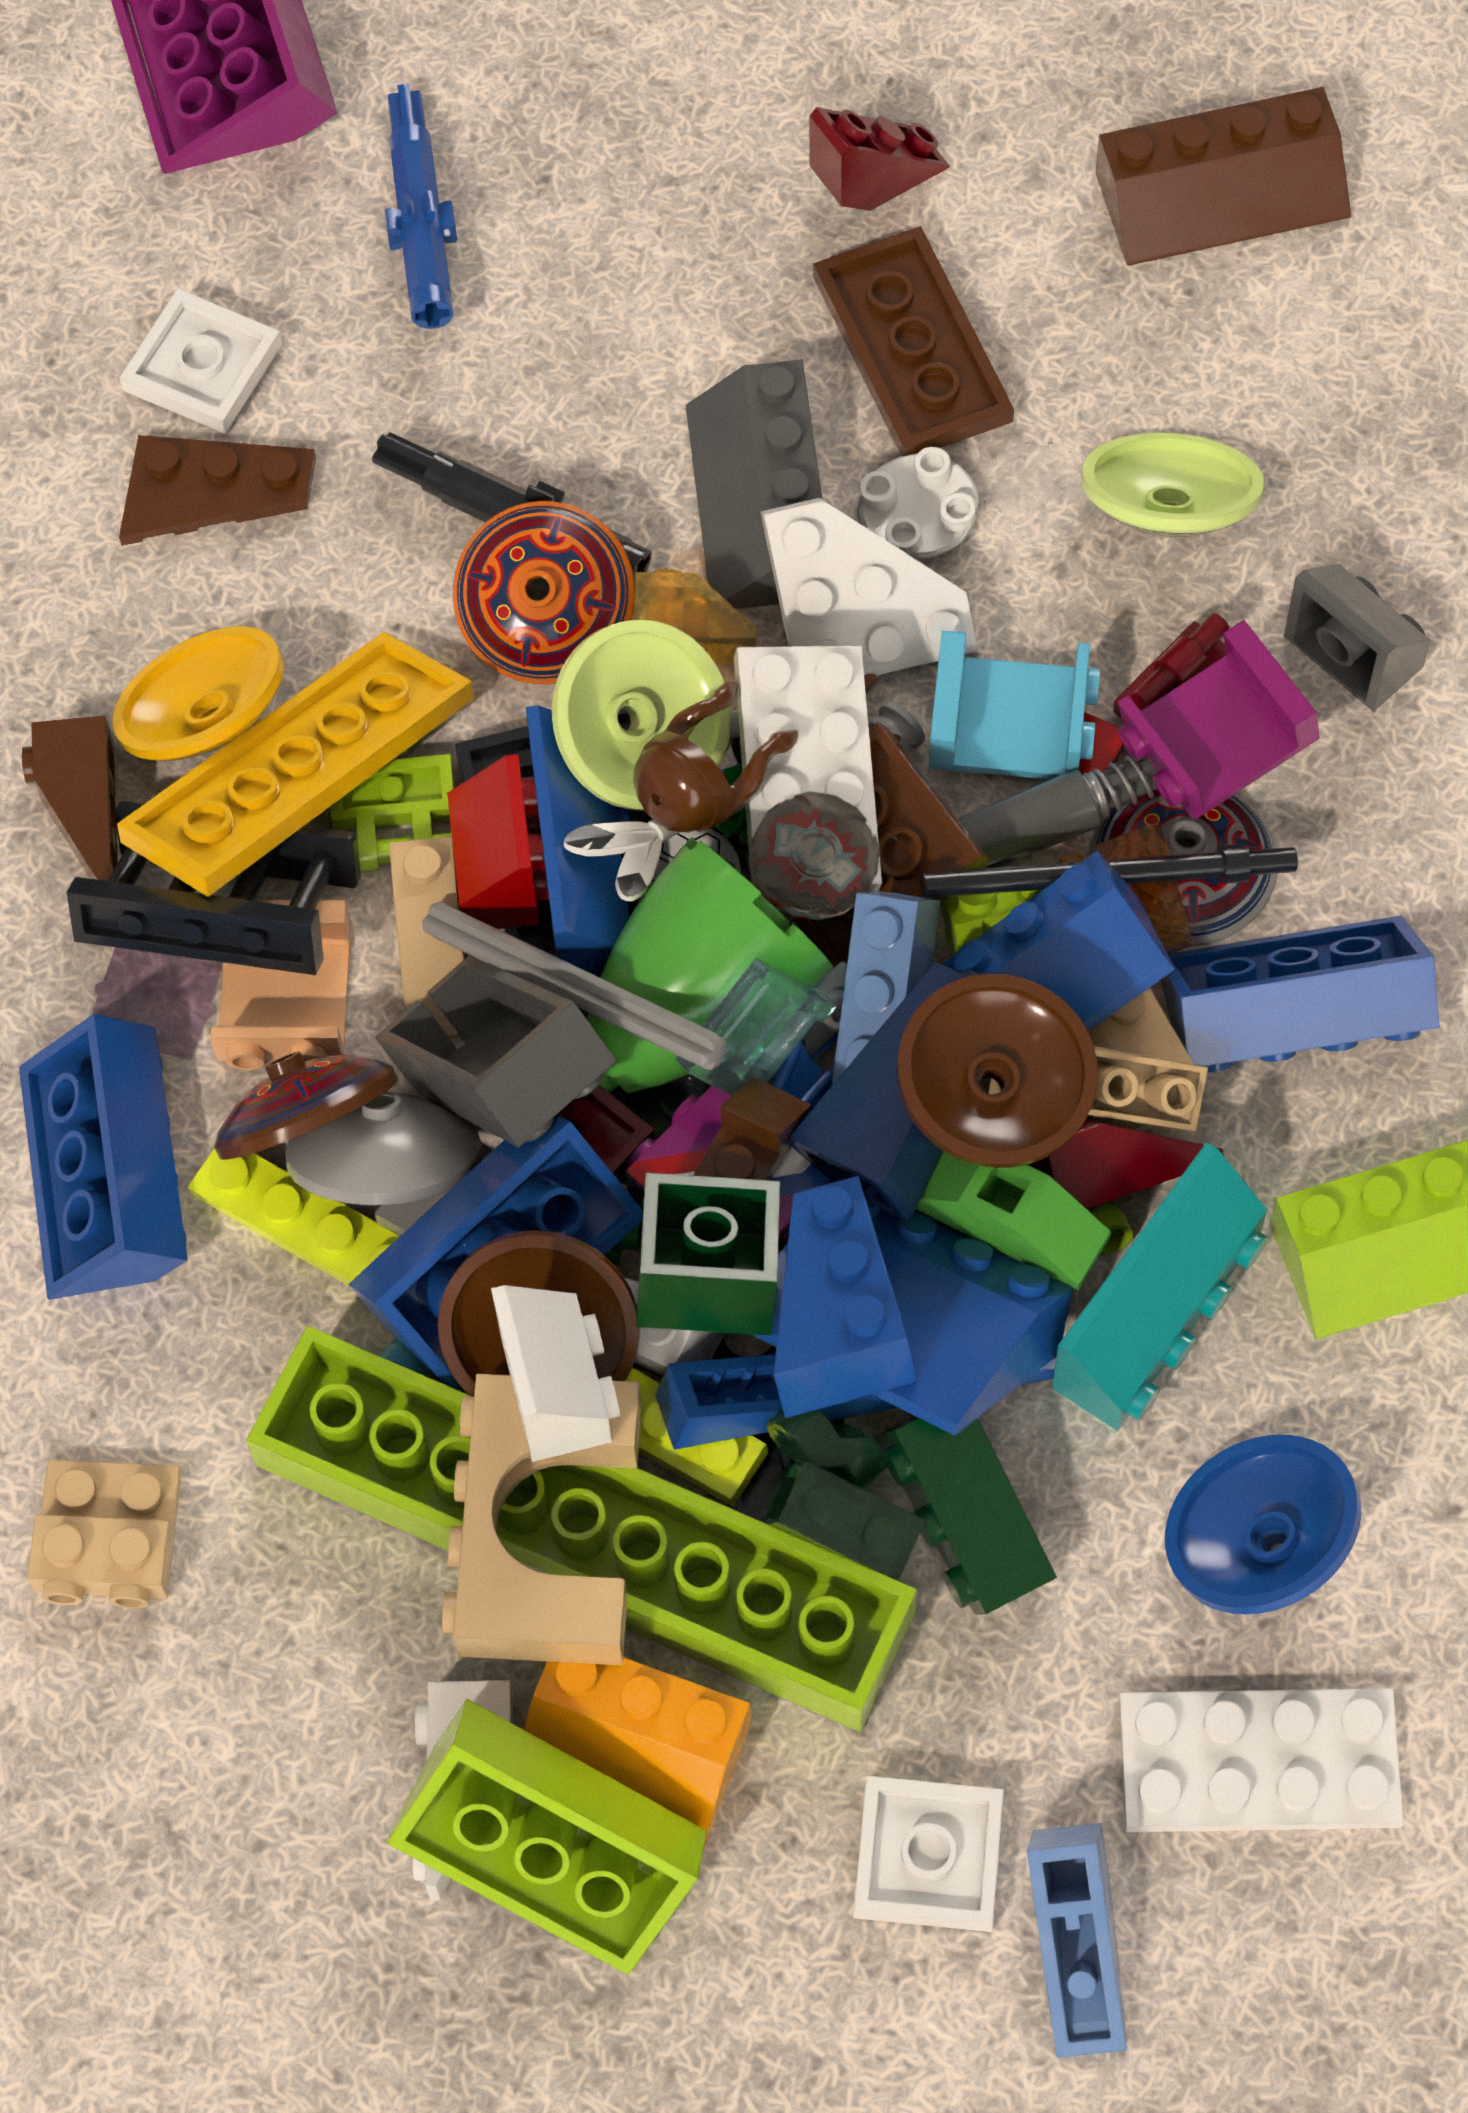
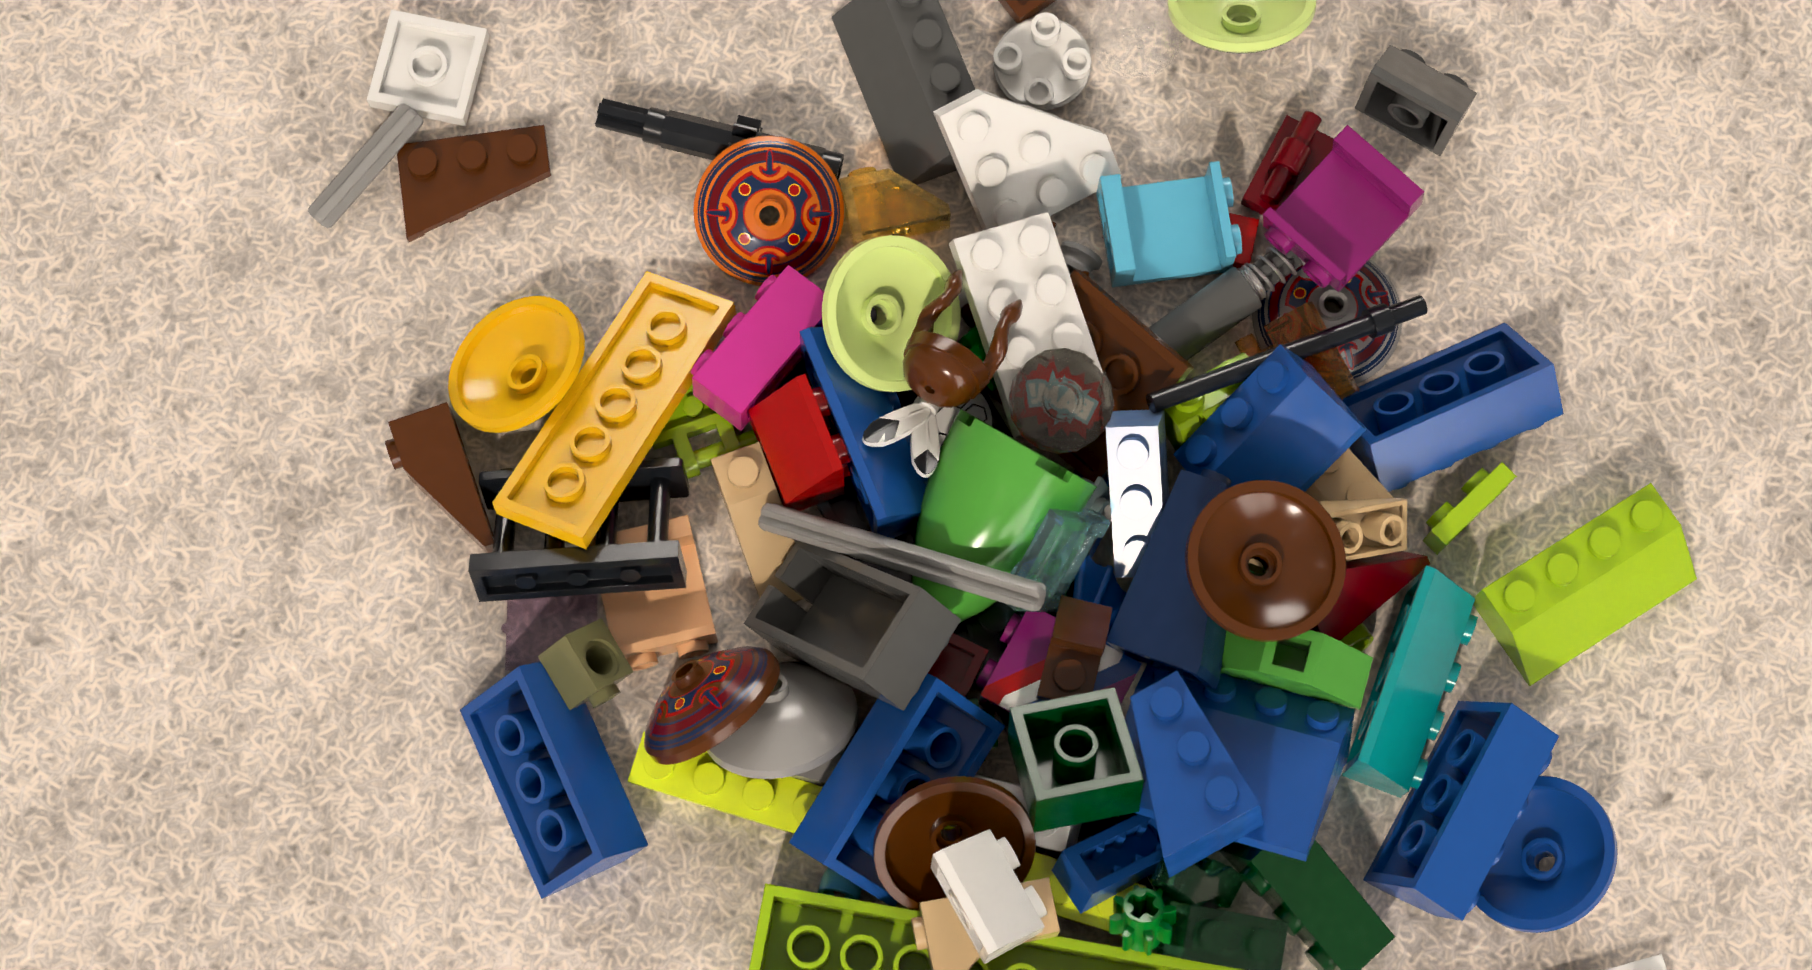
camera: 20 degrees left, 10 degrees up
none -> light grey axle [308,103,424,228]
none -> olive brick [538,618,634,710]
none -> dark pink brick [691,265,824,431]
none -> green gear [1109,885,1176,956]
none -> blue slope [1363,701,1559,921]
none -> lime plate [1423,462,1517,555]

